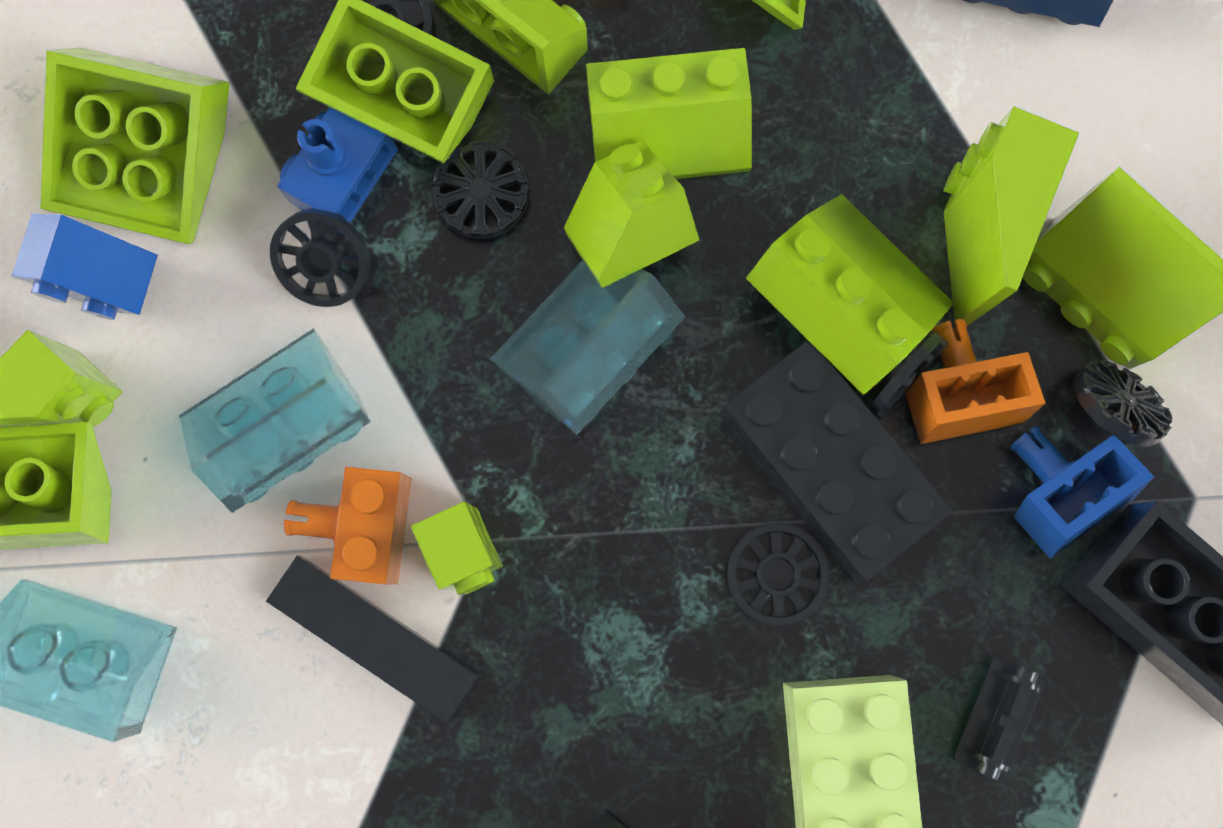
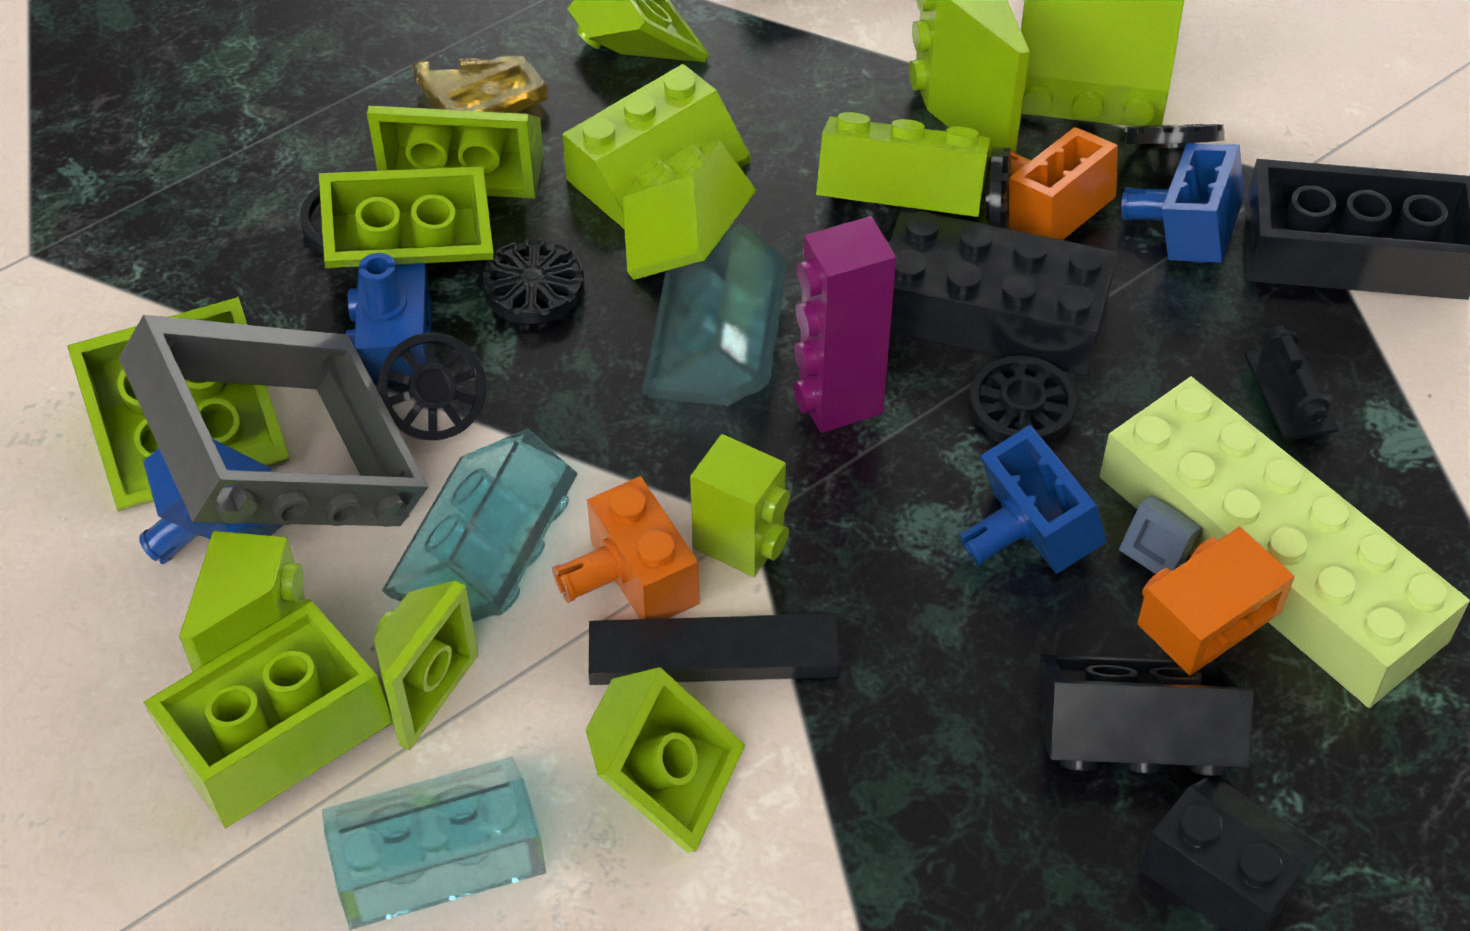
camera: 35 degrees left, 30 degrees down
none -> dark grey window [119,315,428,527]
none -> lime slope [374,580,478,750]
none -> lime slope [585,667,745,853]
none -> magenta brick [793,216,896,433]
none -> blue brick [958,425,1107,574]
none -> sand blue plate [1119,495,1202,574]

